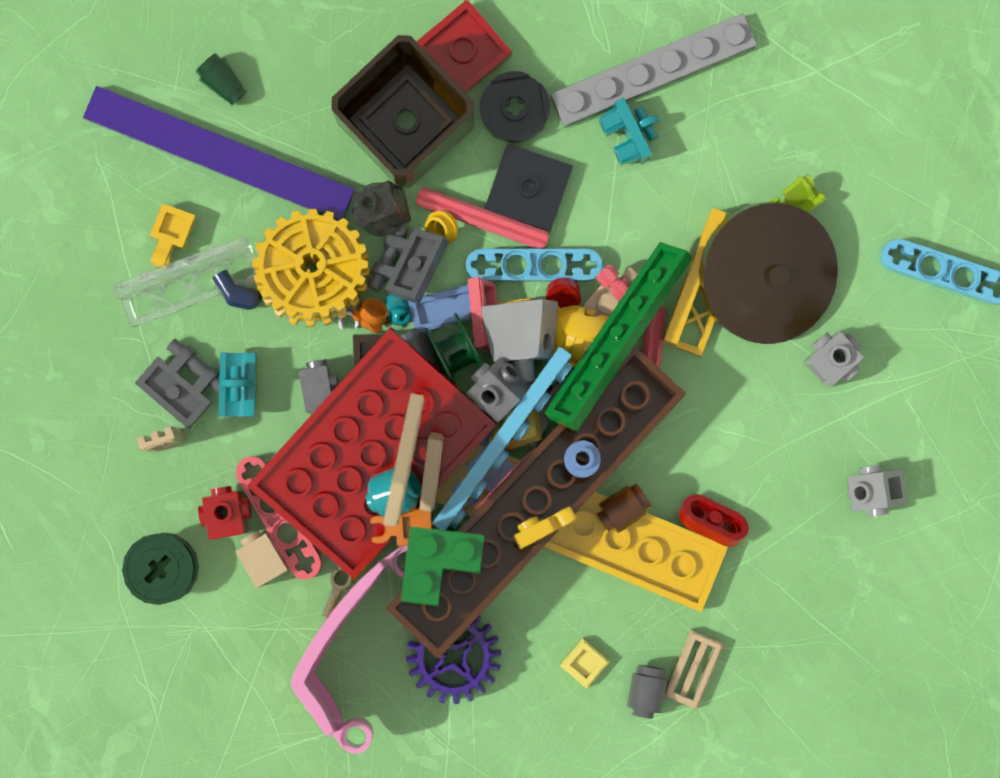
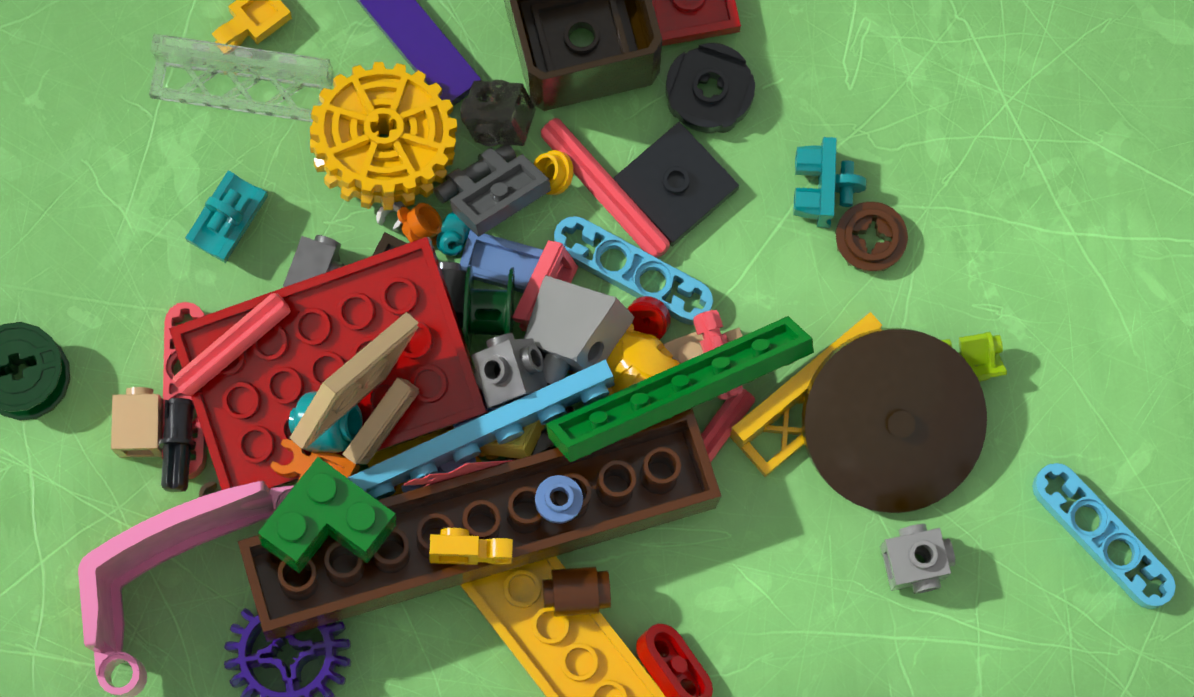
camera: 25 degrees right, 10 degrees down
dark grey plate [135,338,220,429] -> none
tan tile [136,426,186,452] -> none
red brick [198,486,252,540] -> none
dark blue arm [212,269,262,310] -> none
light grey plate [550,13,757,128] -> none
none -> black axle [159,398,196,492]
none -> coral axle [173,293,291,396]
none -> reddish brown gear [835,202,908,273]

